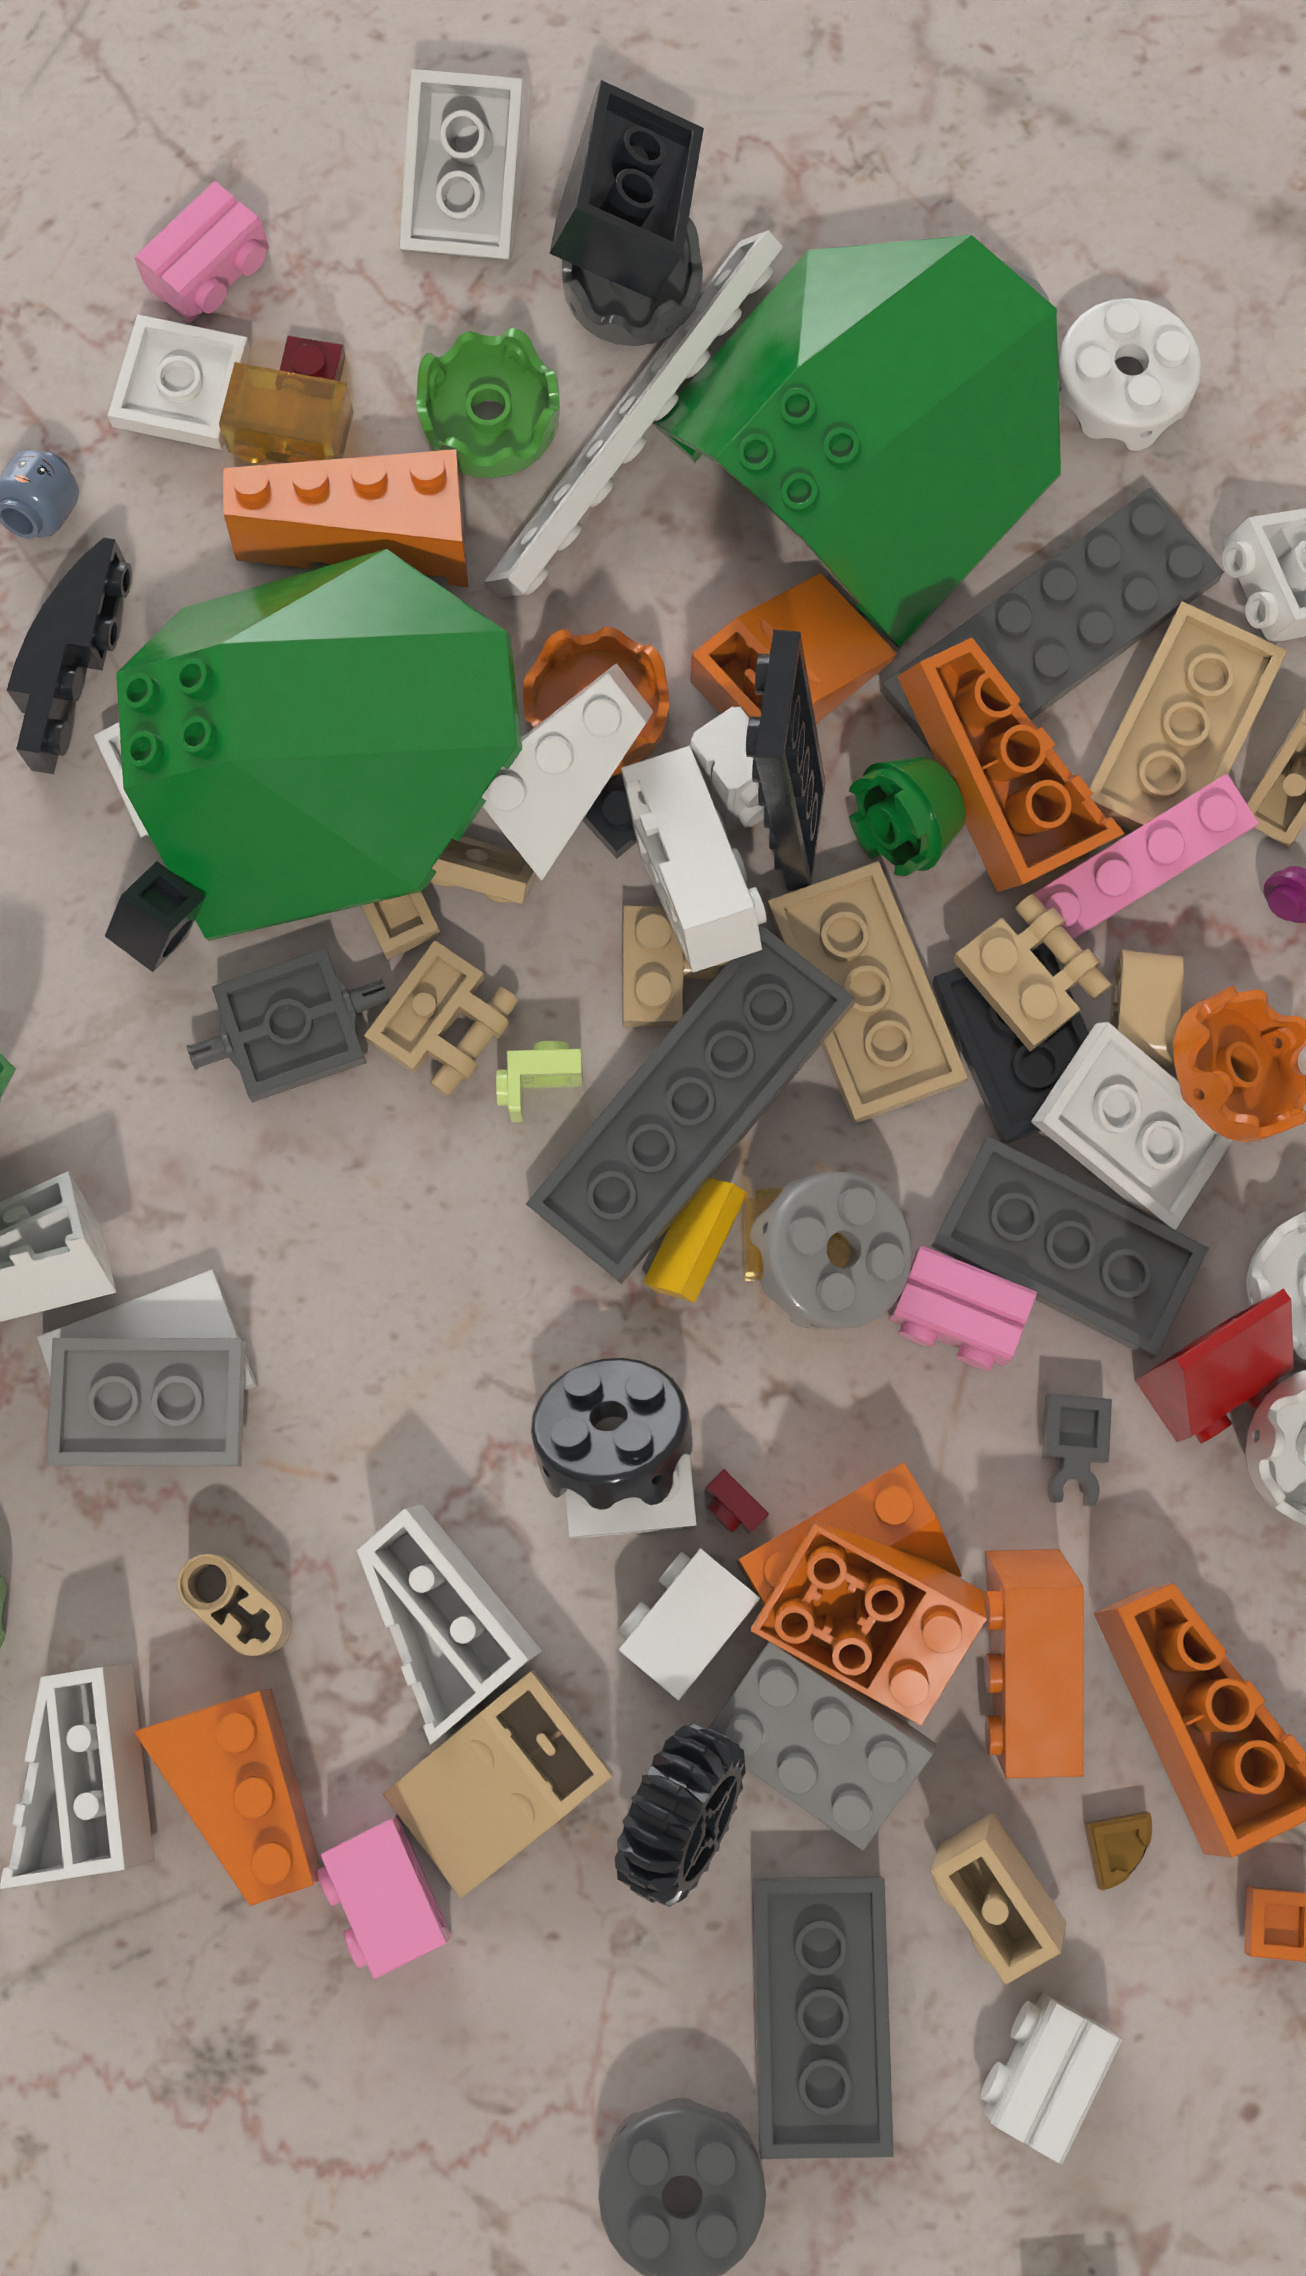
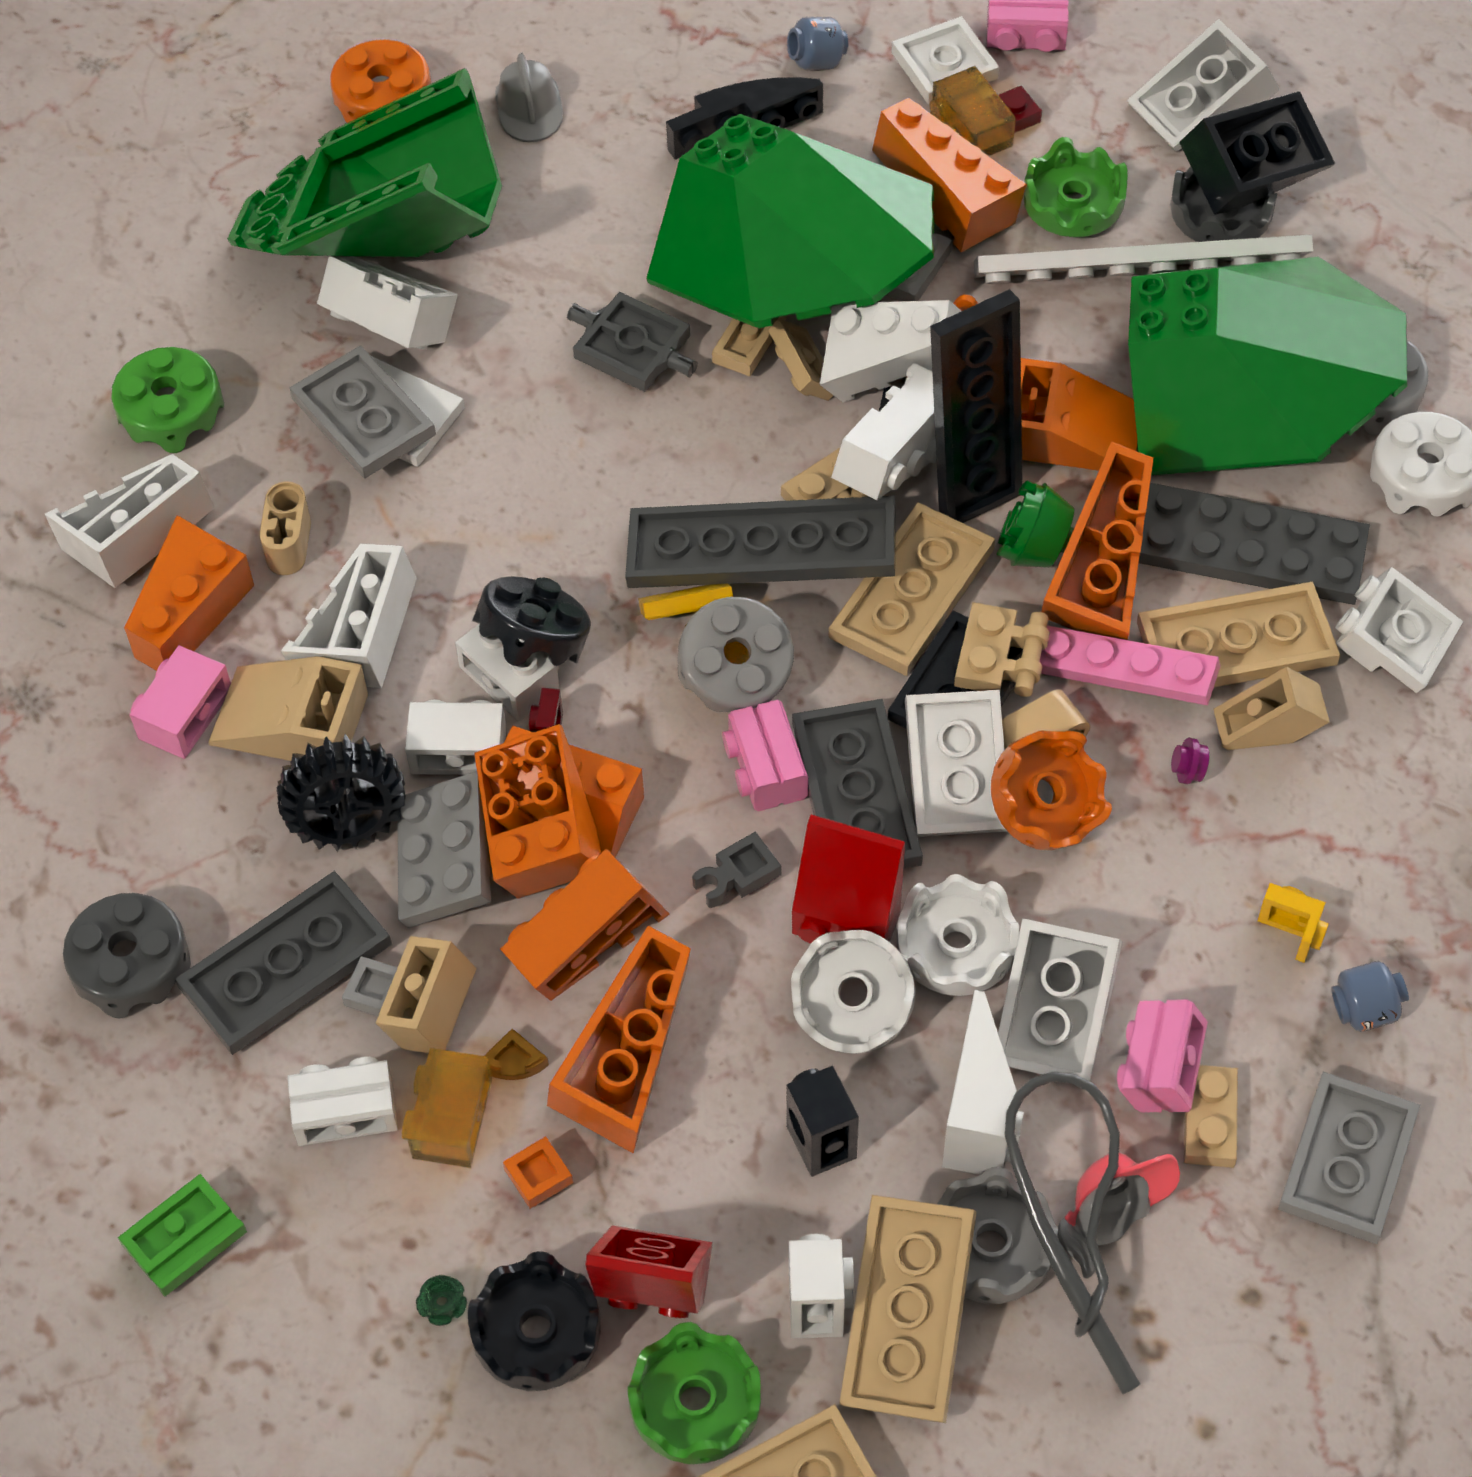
camera: 55 degrees right, 20 degrees down
black brick [105,861,206,972] -> none
tan plate [364,940,519,1097] -> none
yellowish green bracket [496,1041,583,1123] -> none
none -> light grey plate [342,956,398,1016]
none -> clear yellow brick [402,1048,493,1168]

